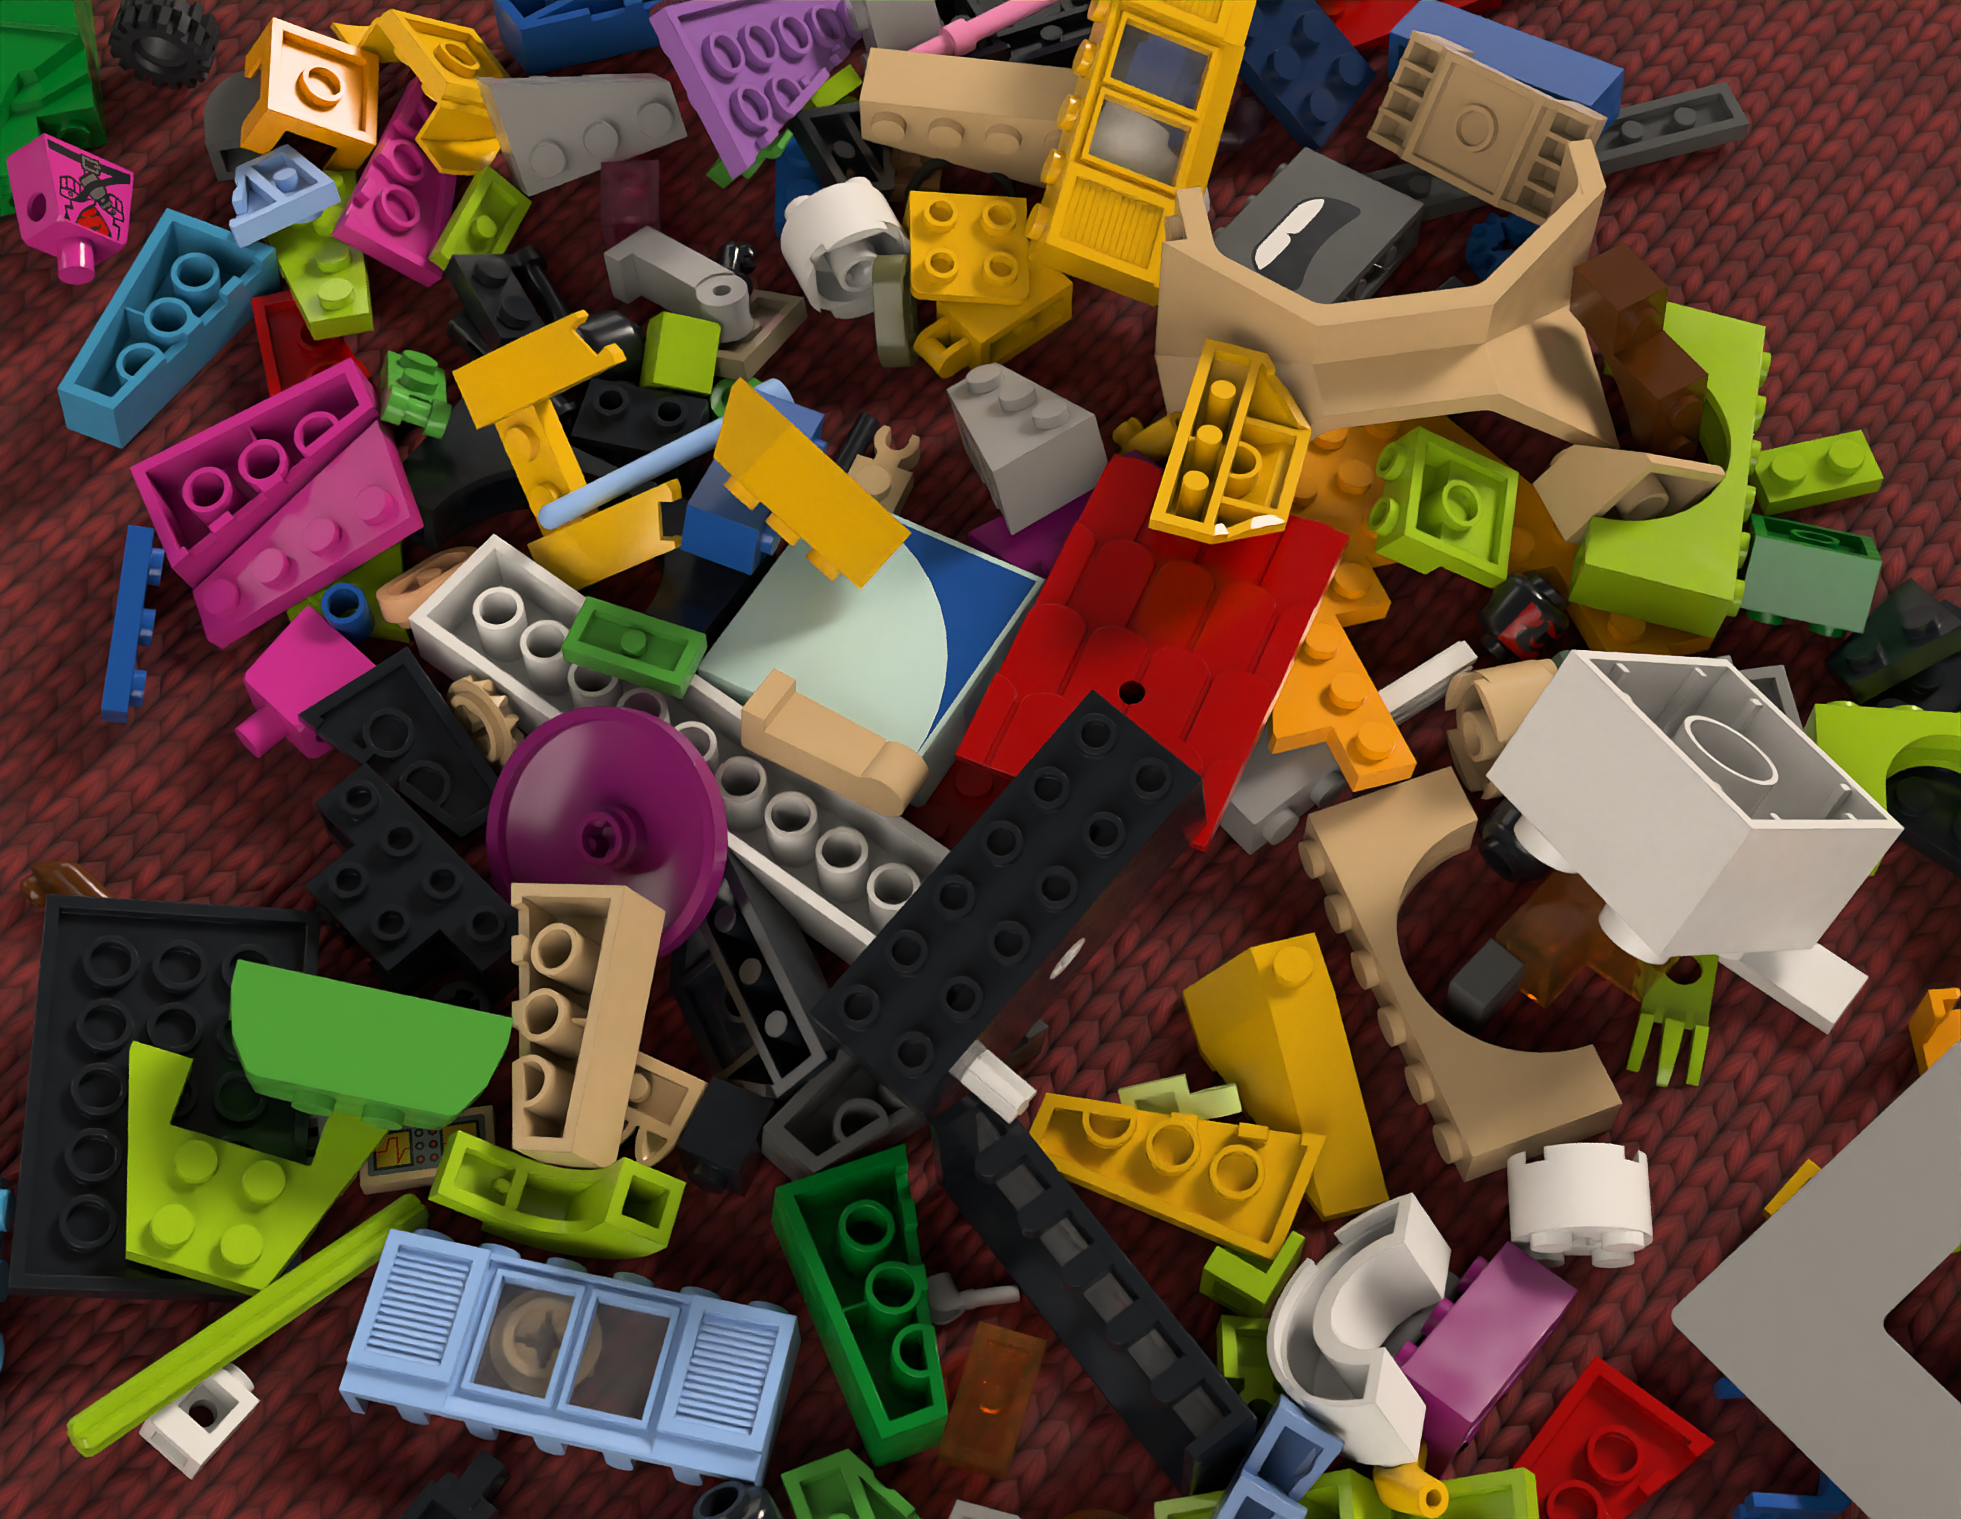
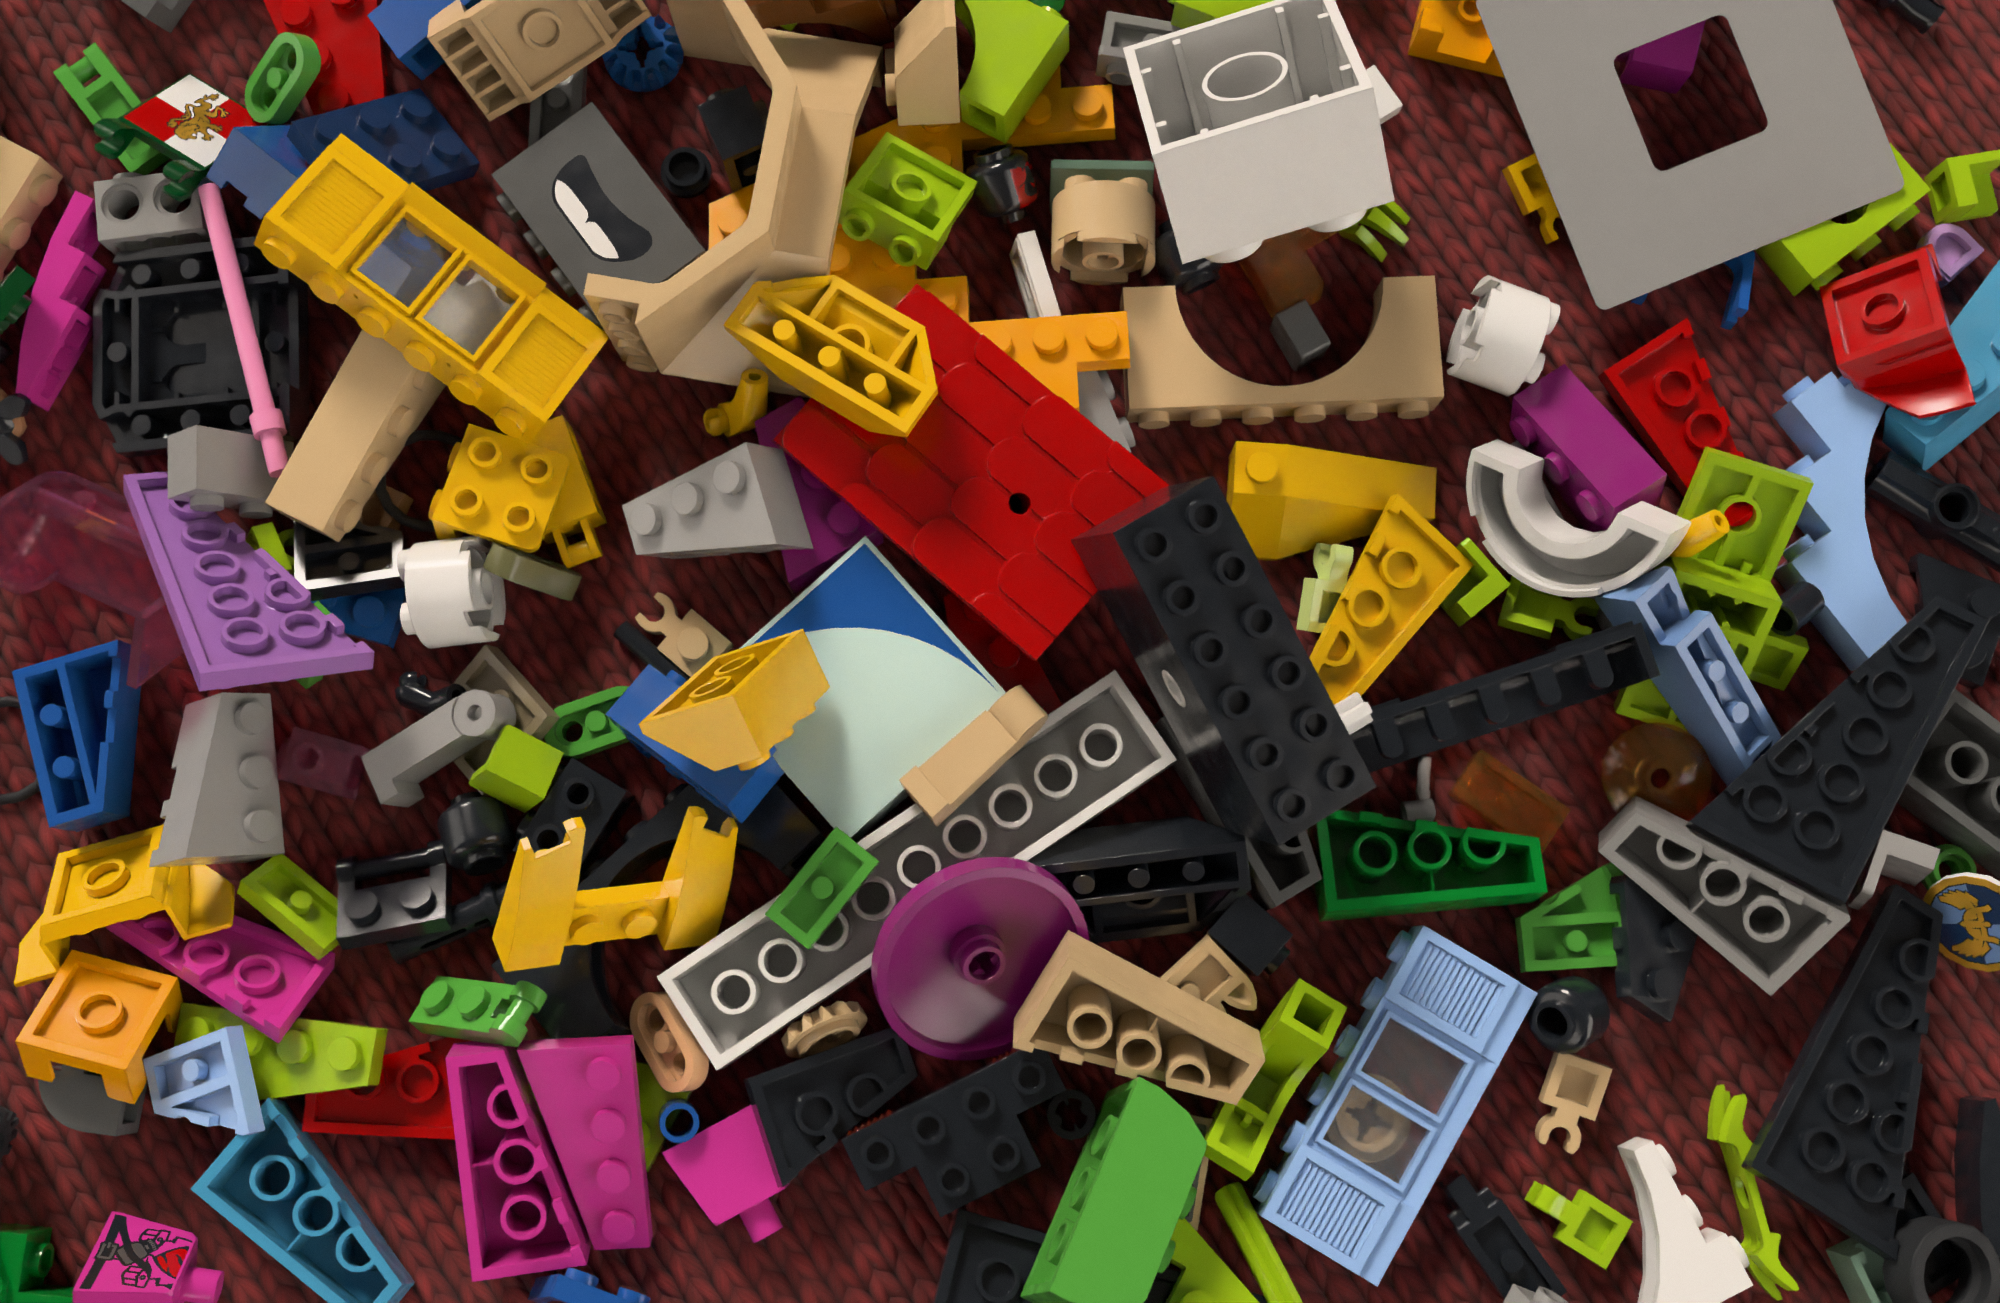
camera: 75 degrees left, 20 degrees up
light blue piece [538,378,794,529] -> none

